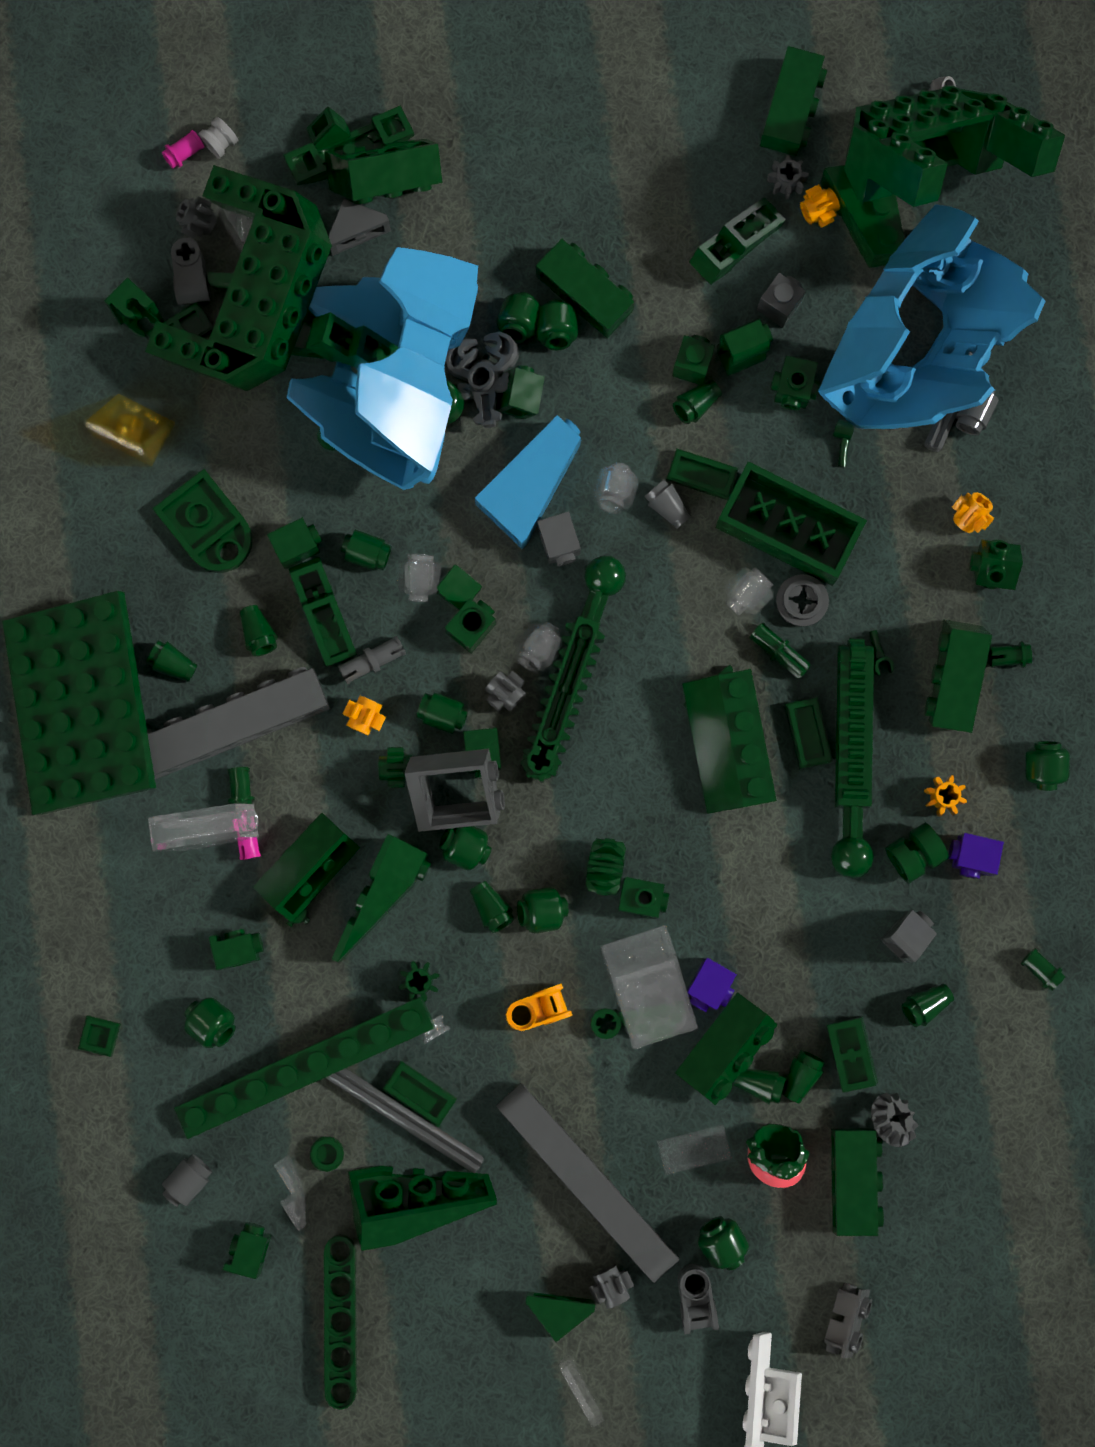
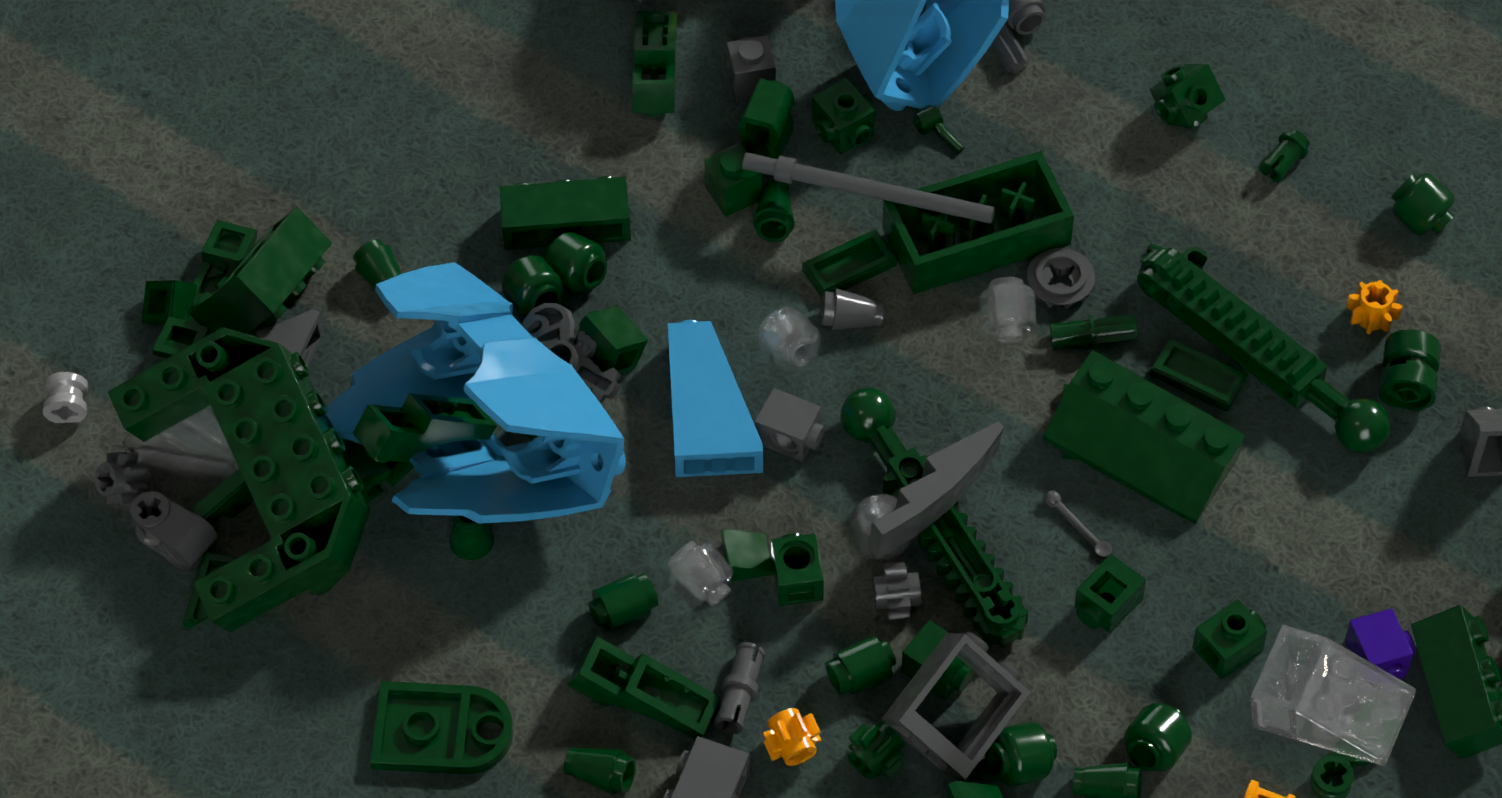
camera: 45 degrees left, 25 degrees down
clear yellow slope [85,394,175,466] -> none
dark green hinge [104,277,164,337] -> none
dark pink pin [161,130,205,168] -> none
dark green brick [267,517,322,569] -> none
dark green gear [586,838,626,896] -> none
dark green wedge [925,619,992,733] -> none
dark purple brick [949,833,1004,879] -> none
light orange gear [952,492,994,533] -> none
none -> dark green cone [353,239,402,289]
none -> dark grey bar [742,152,995,224]
none -> dark grey slope [867,421,1004,559]
none -> dark grey hinge [1044,490,1112,559]
none -> dark green brick [1074,554,1146,633]

